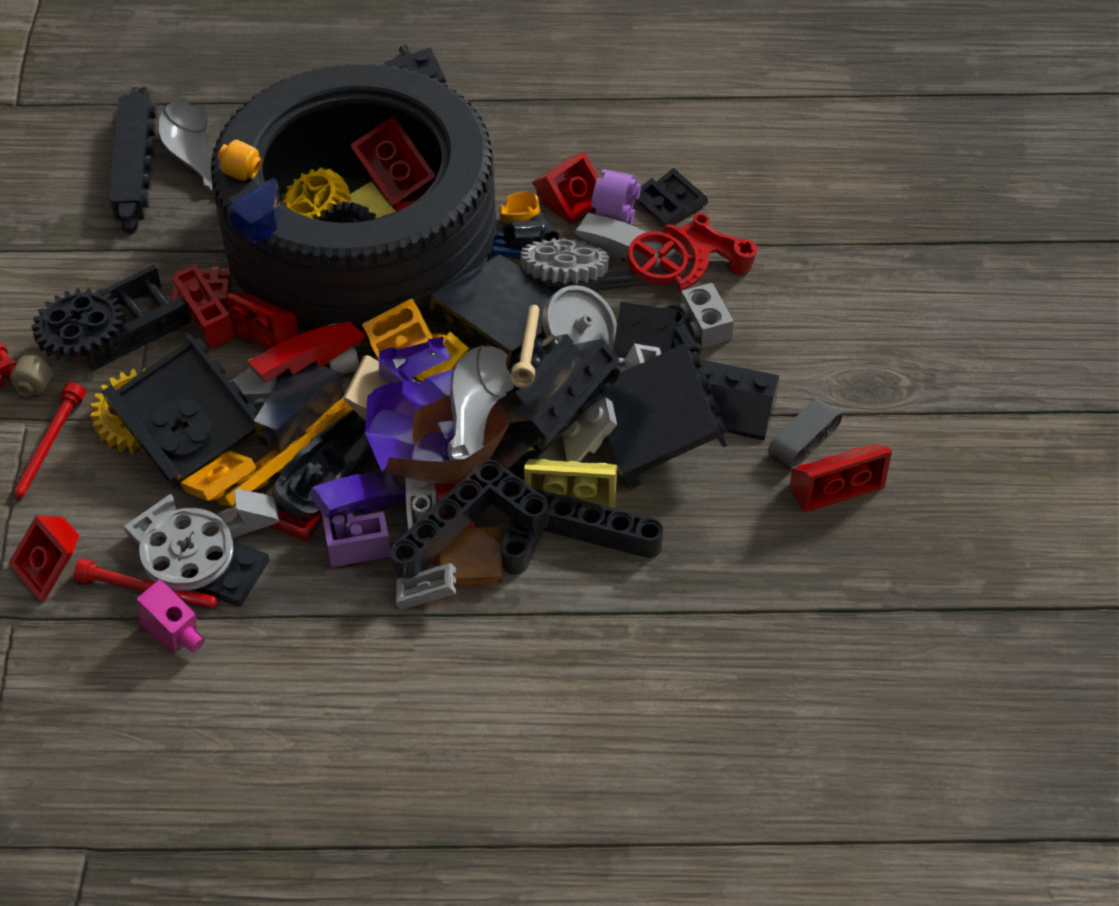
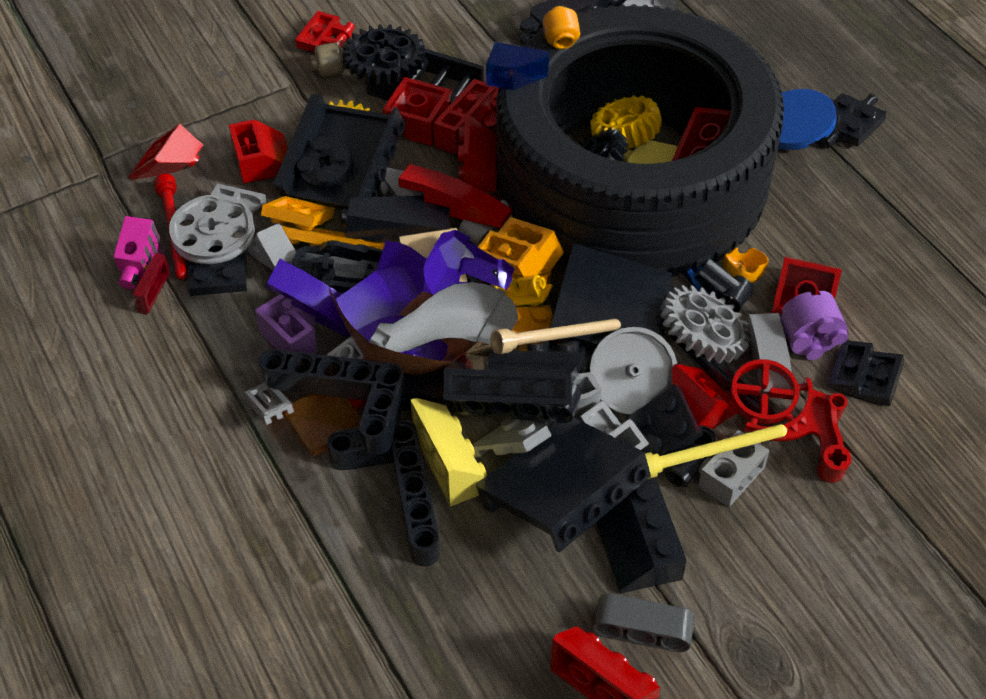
camera: 60 degrees right, 0 degrees up
red piece [14,382,87,499] -> none
none -> dark red tile [132,253,170,315]
none -> red slope [228,119,288,184]
none -> red slope [382,77,452,146]
none -> light yellow piece [645,424,787,479]
none -> red slope [672,364,739,430]

